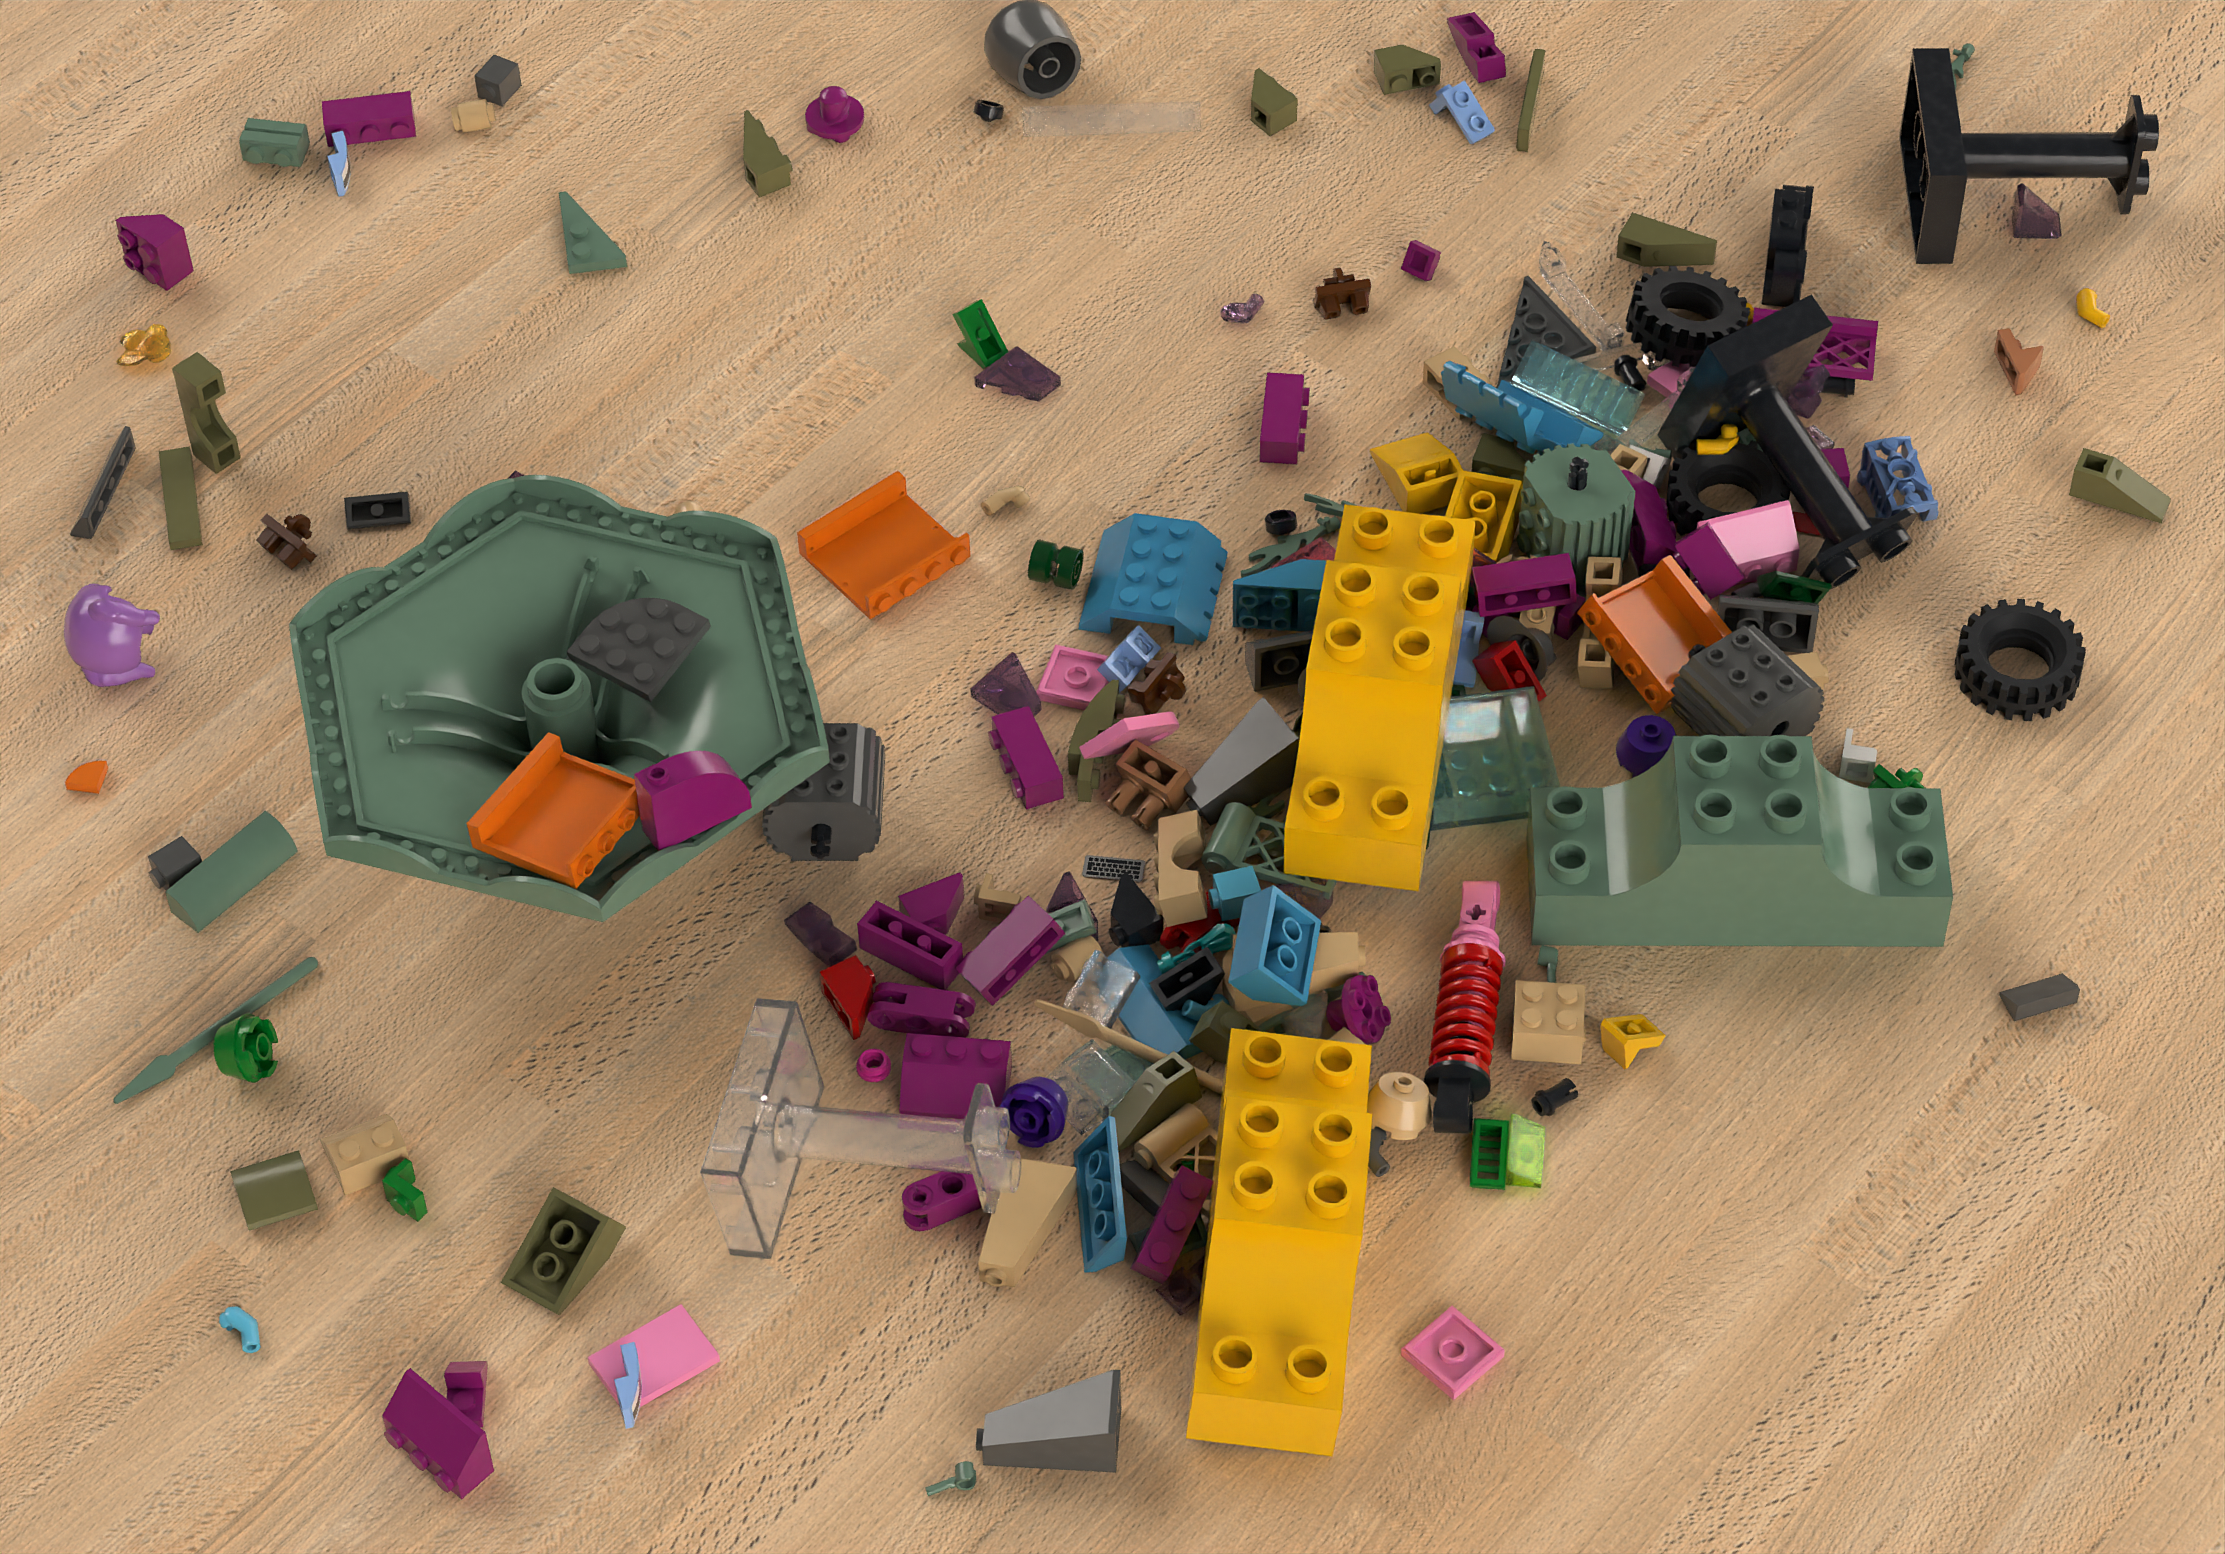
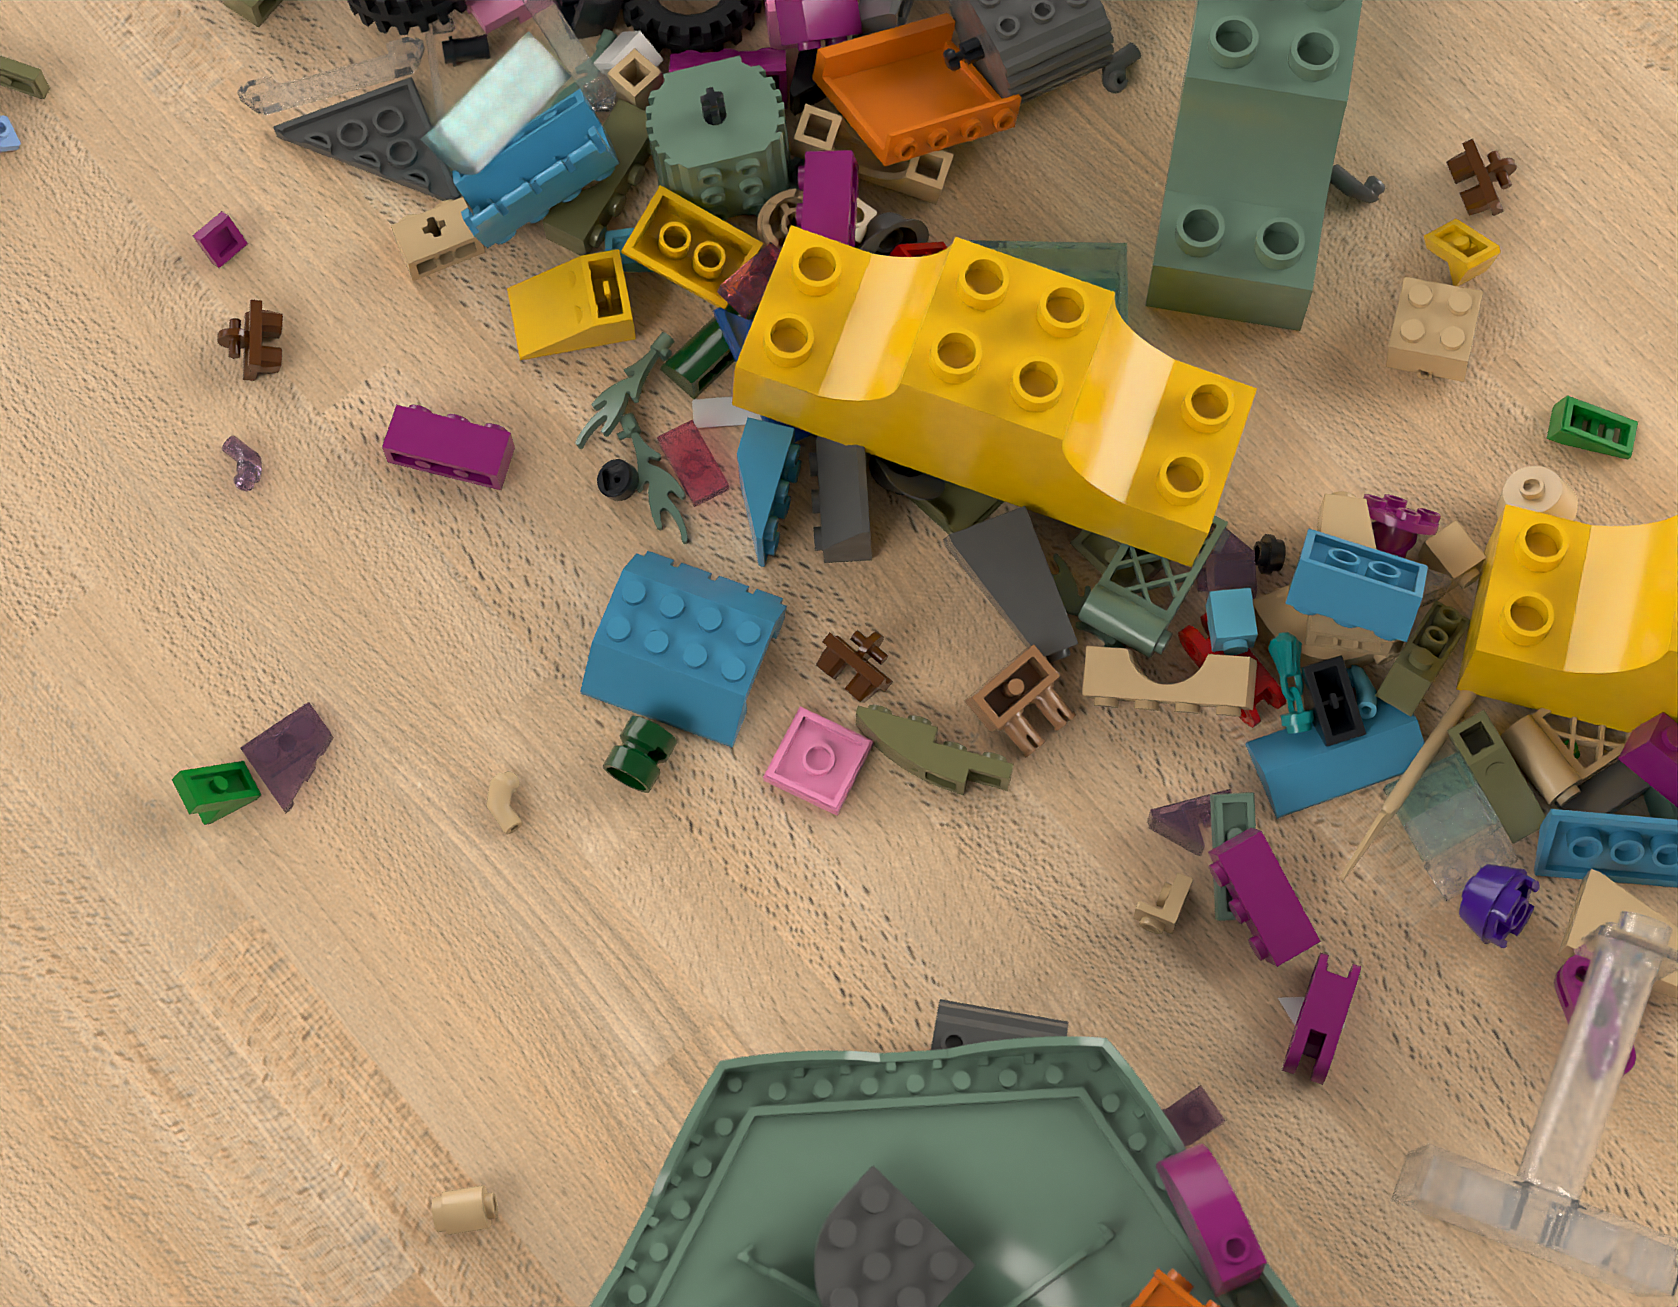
camera: 80 degrees left, 20 degrees up
orange panel [797,471,971,619] -> none
red slope [819,955,876,1040] -> none
dark pink plate [856,1048,891,1082] -> none
magenta brick [857,900,963,990] -> none
magenta slope [898,872,964,935] -> none
magenta slope [899,1033,1012,1122] -> none
clear purple wing [970,652,1042,716] -> none
magenta brick [988,706,1064,810] -> none
tan brick [1051,935,1103,982] -> none
clear bracket [1063,949,1141,1029] -> none
bright pink tile [1079,712,1180,759] -> none
sticker [1082,855,1145,882] -> none
light blue slope [1097,625,1161,693] -> none
black slope [1109,872,1164,948] -> none
piece [1424,881,1506,1134] -> none
clear neon green slope [1506,1114,1545,1188] -> none
black pin [1531,1078,1578,1116] -> none
sand green hand [1537,945,1558,983] -> none
dark purple cone [1616,715,1677,778] -> none
none -> dark grey arm [1330,164,1385,203]
none -> reddish brown hips [1446,139,1517,216]

